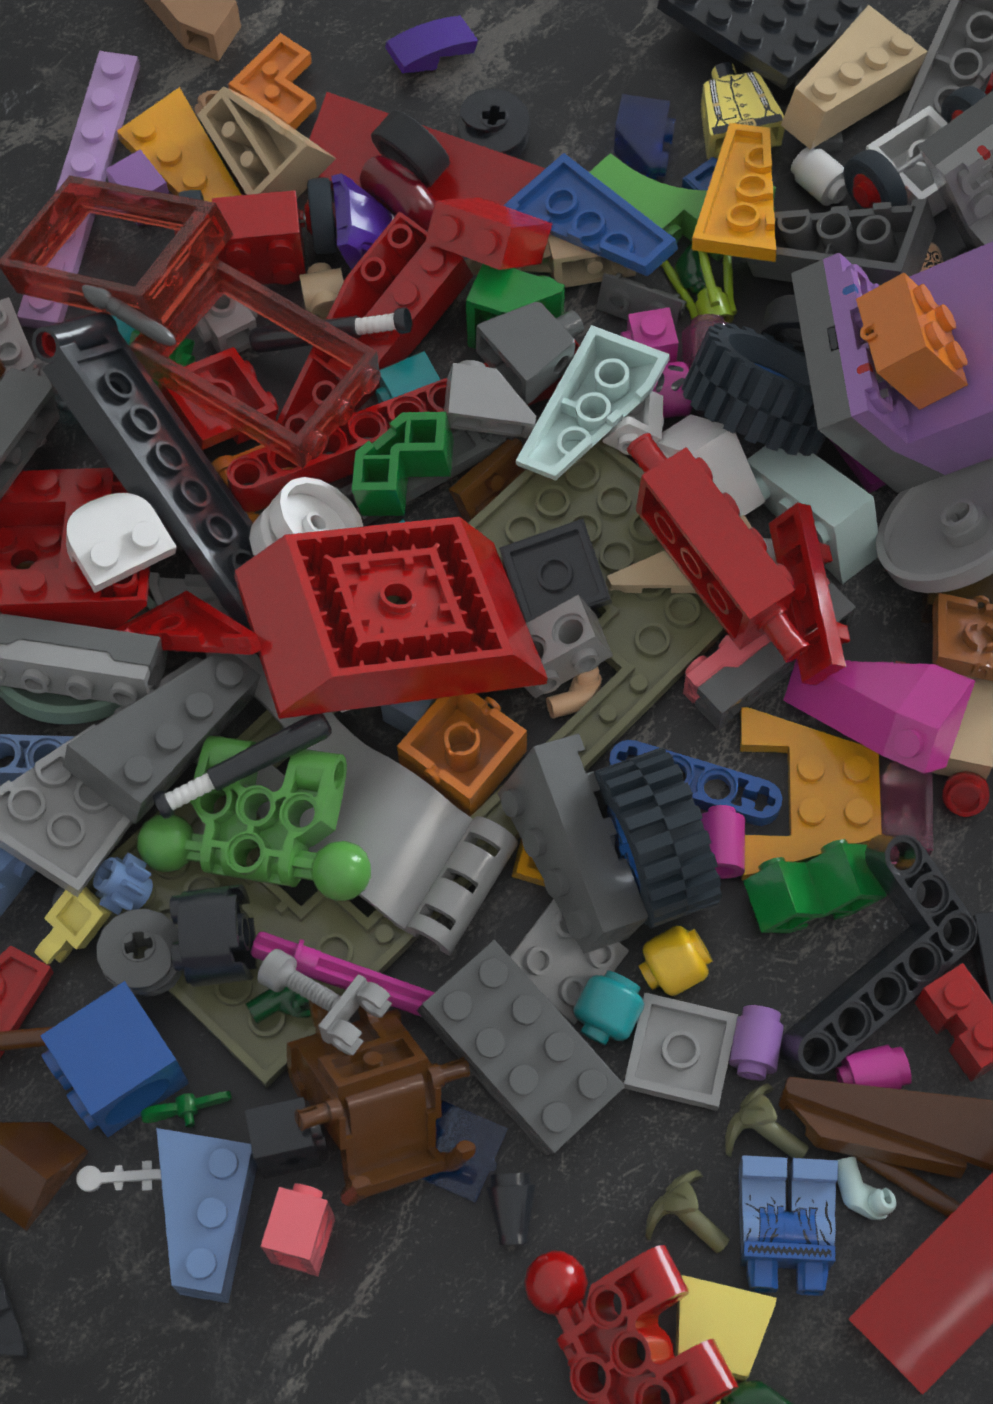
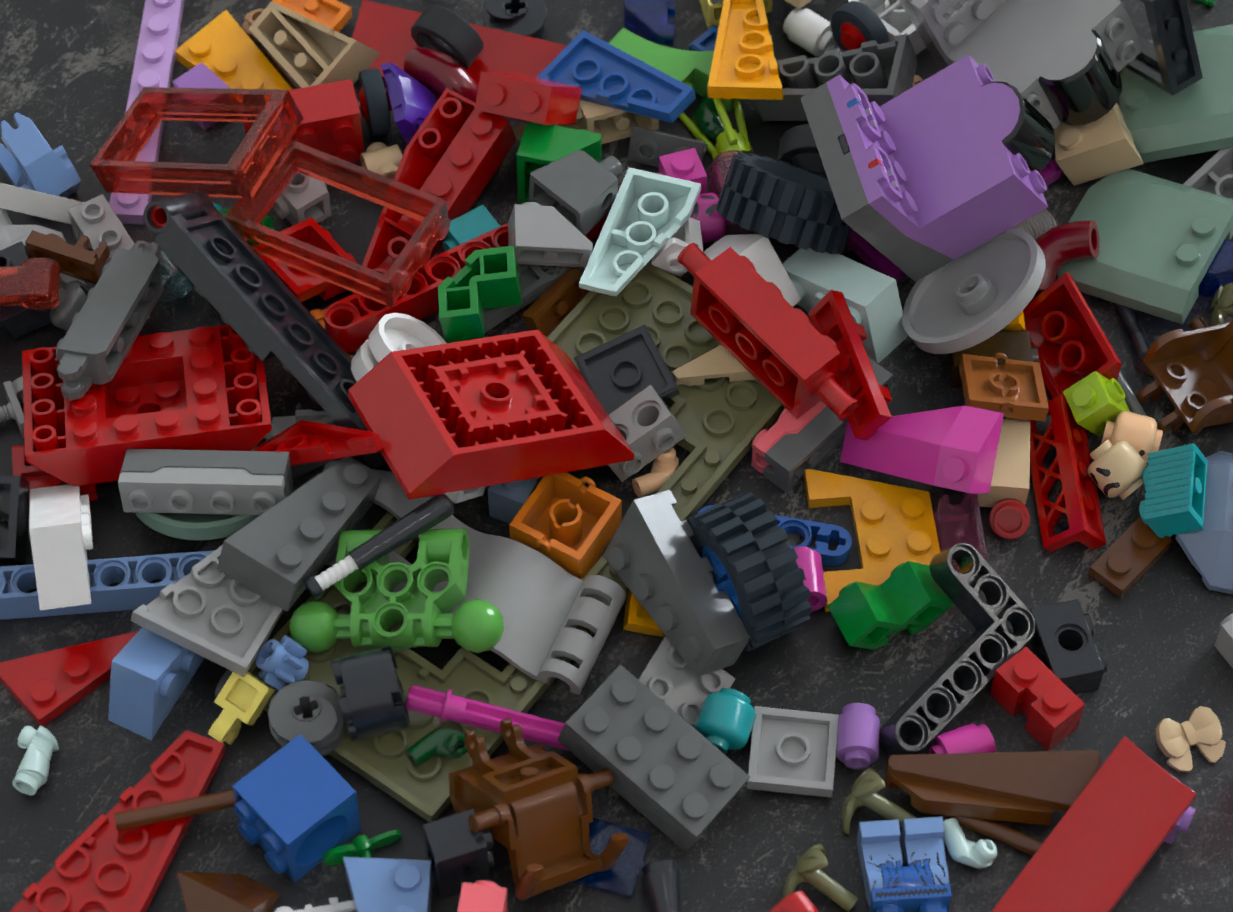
camera: 10 degrees left, 10 degrees down
white slope [66,493,176,593] -> none
dark grey piece [82,284,176,346] -> none
black piece [249,307,412,353] -> none
light grey bar [257,949,392,1056] -> none
yellow head [639,926,713,996] -> none
orange brick [856,273,968,410] -> none

